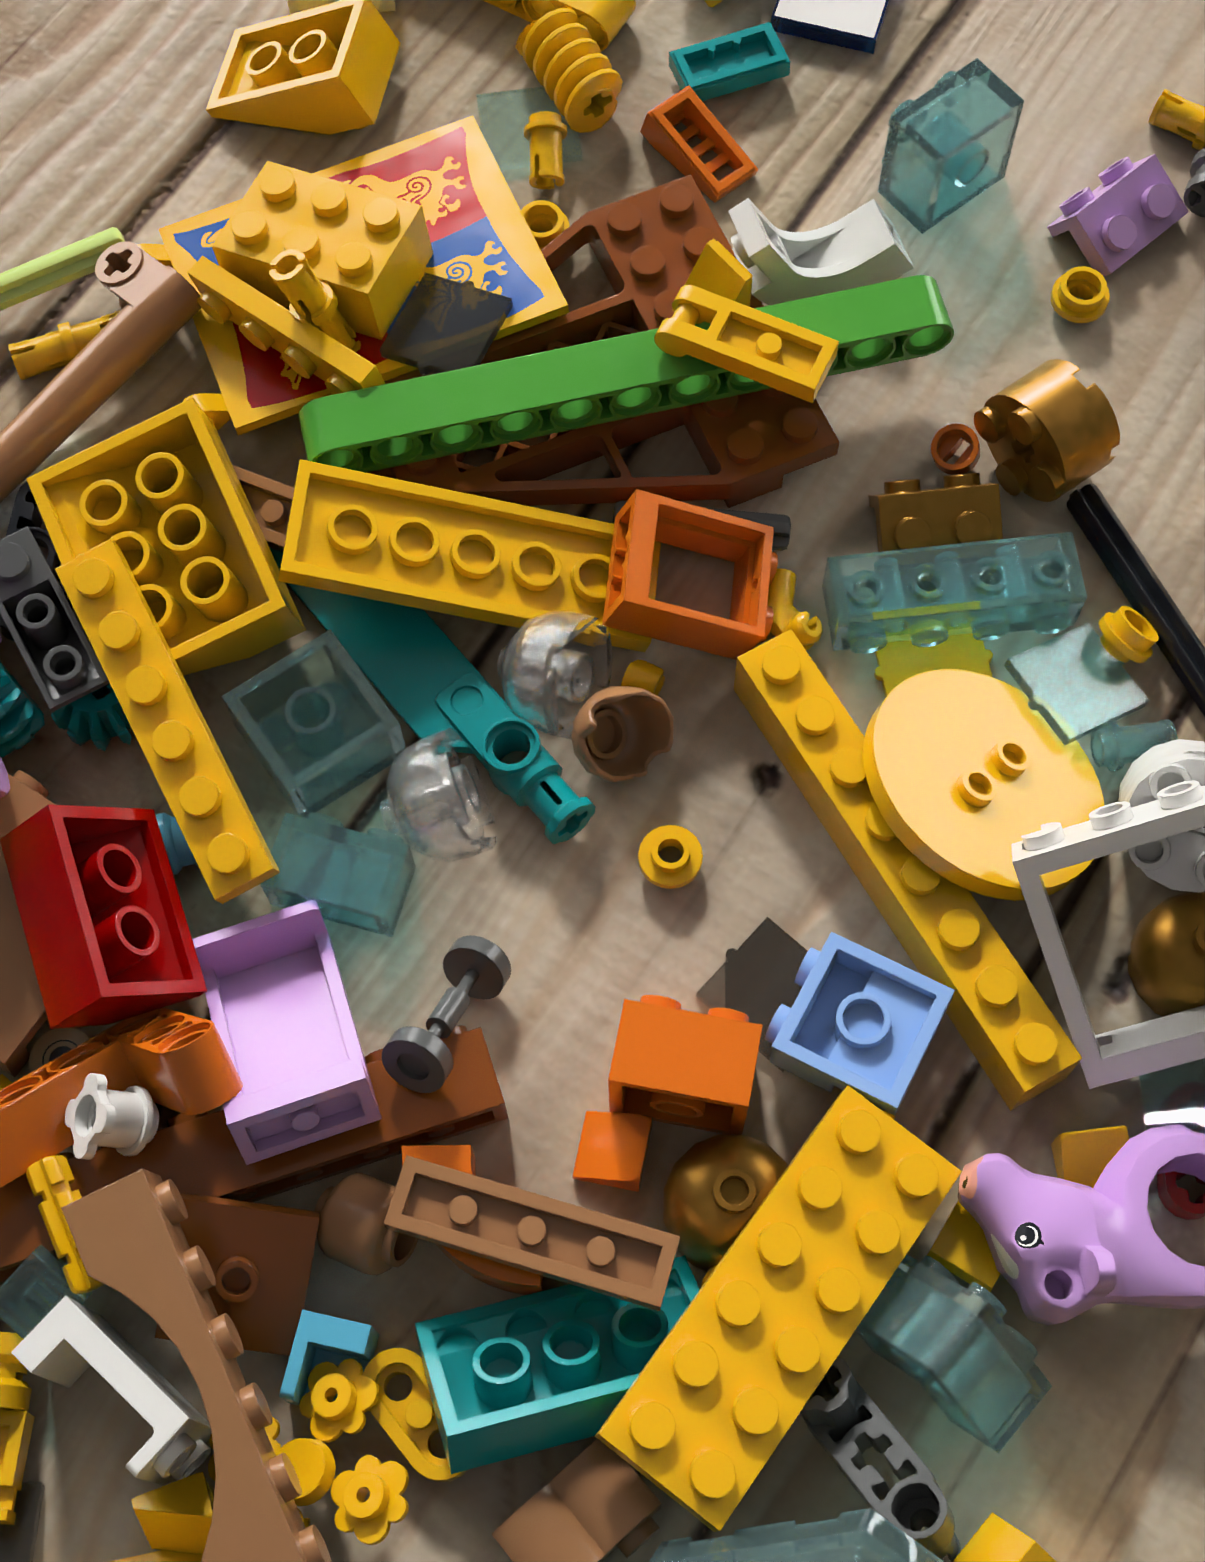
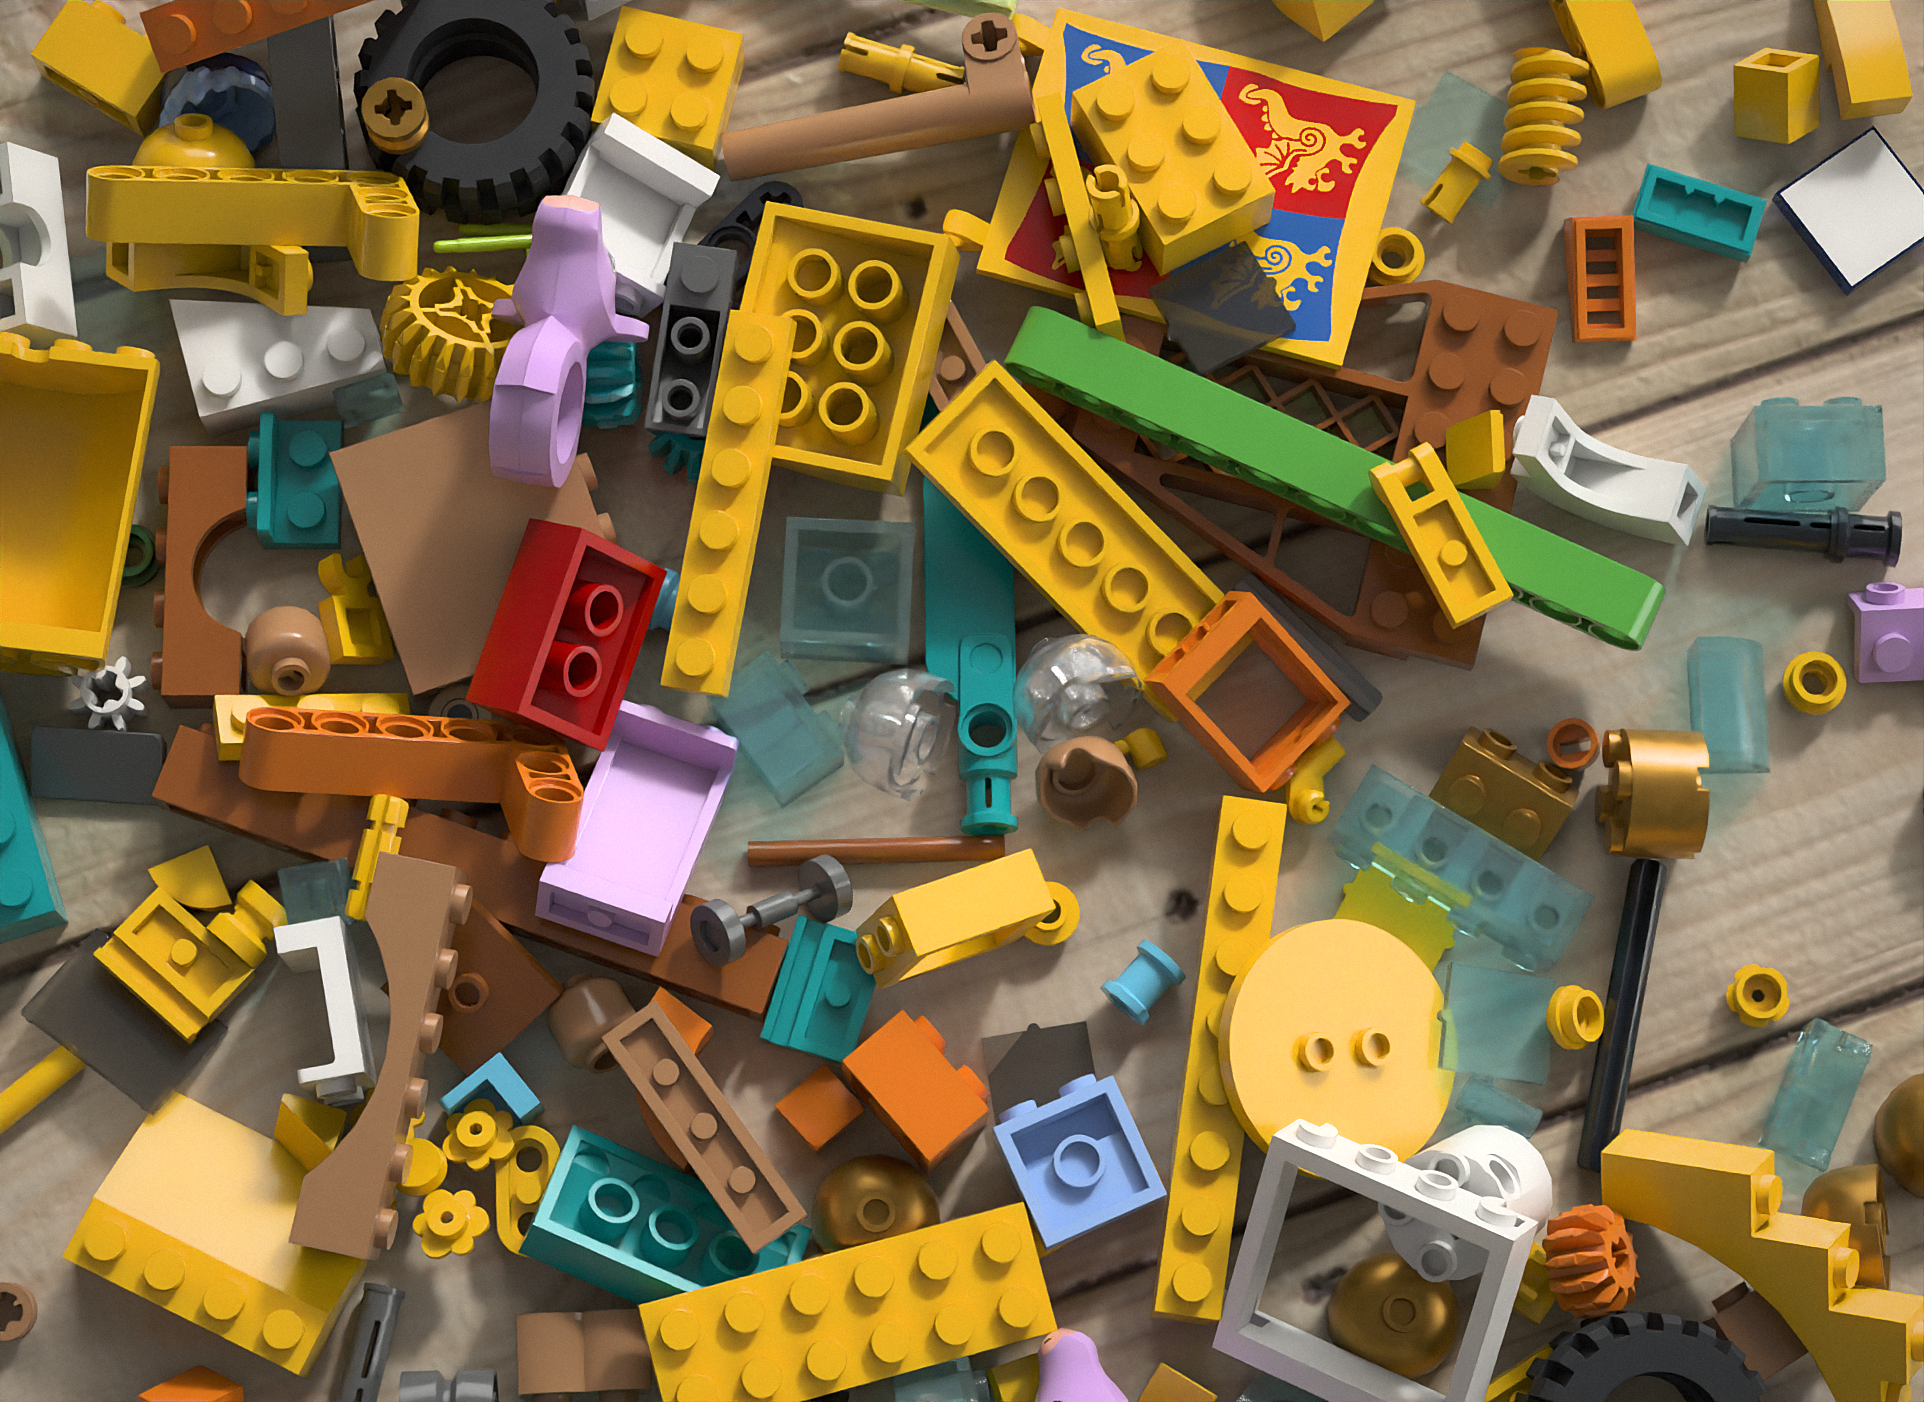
camera: 30 degrees right, 10 degrees up
white brick [65,1073,159,1160] -> none
none -> dark orange bar [748,835,1005,867]
none -> teal plate [760,915,876,1066]
none -> yellow window [855,848,1056,990]
none -> medium azure bush [1100,939,1186,1026]
none -> clear light blue brick [1686,636,1770,774]
none -> black pin [1704,505,1902,568]

